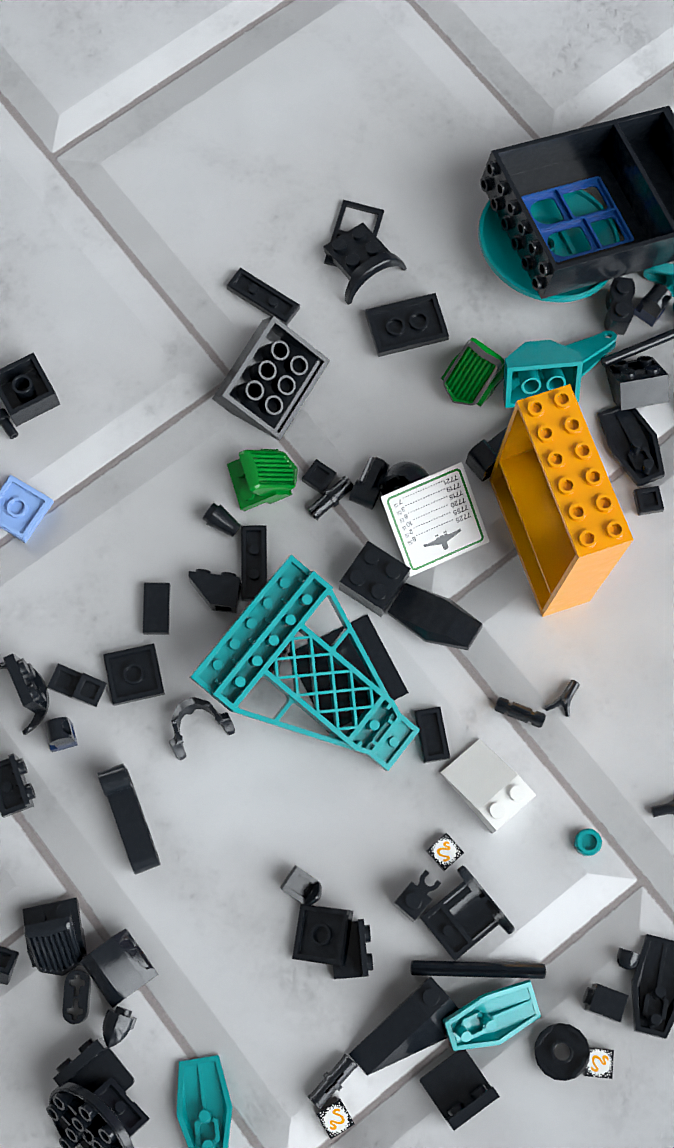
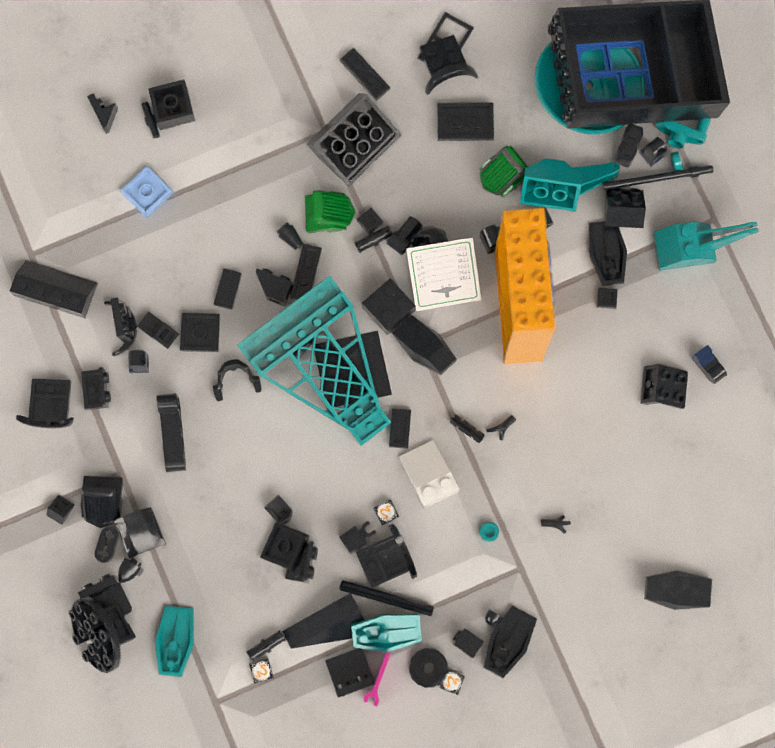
camera: 20 degrees right, 5 degrees up
none -> dark pink flag [364,652,391,706]

